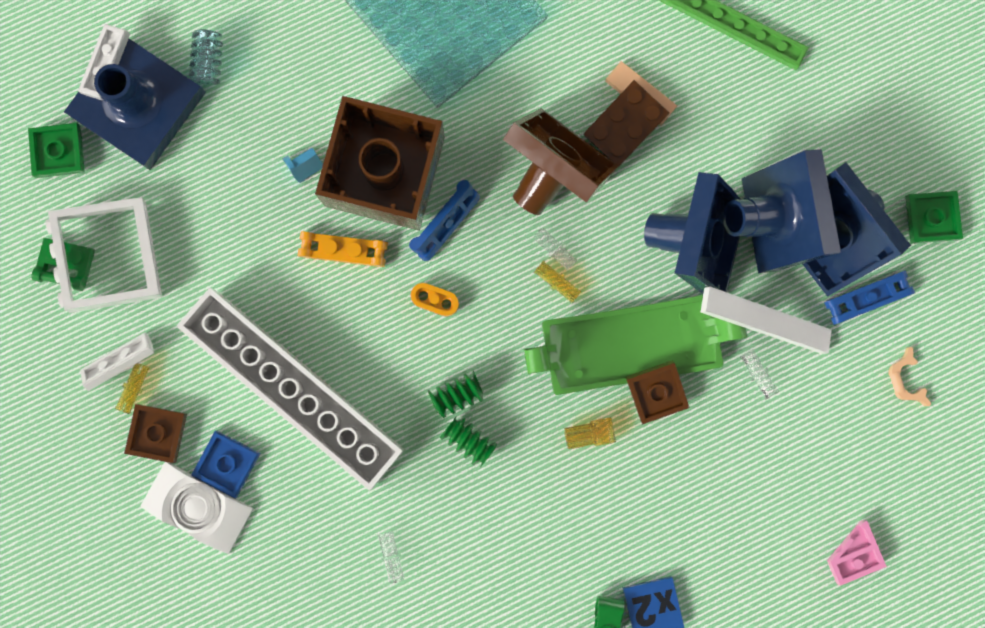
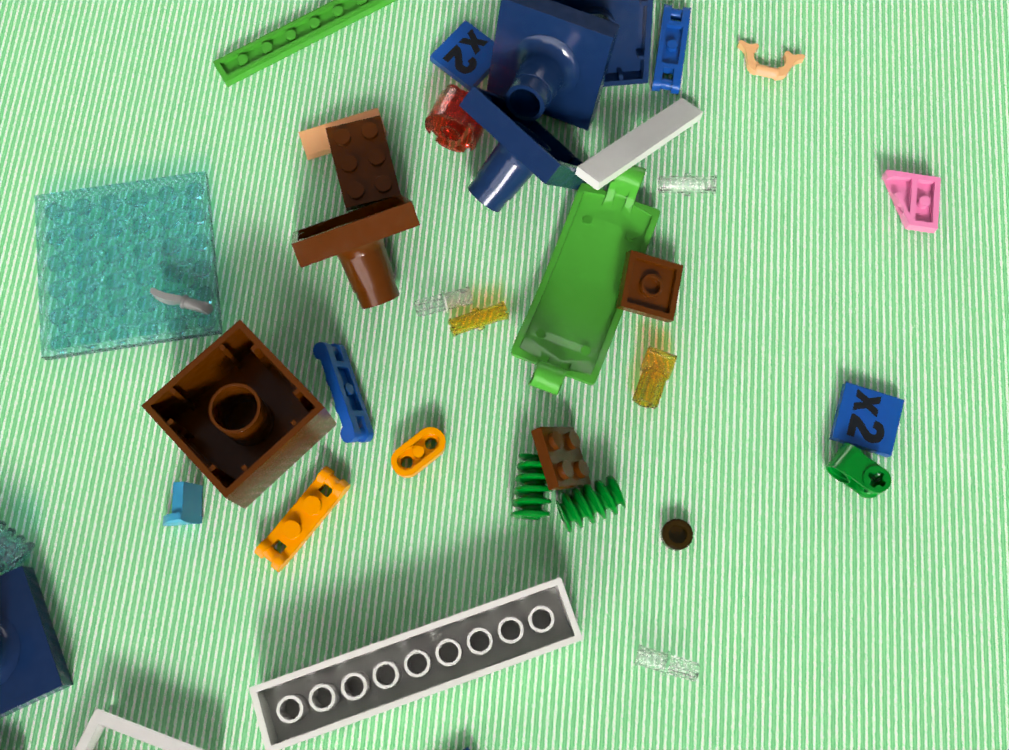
camera: 55 degrees left, 10 degrees down
none -> light grey piece [150,288,213,315]
none -> clear red brick [425,84,485,152]
none -> blue tile [430,20,494,91]
none -> reddish brown plate [531,427,591,491]
none -> dark brown tile [661,519,693,551]

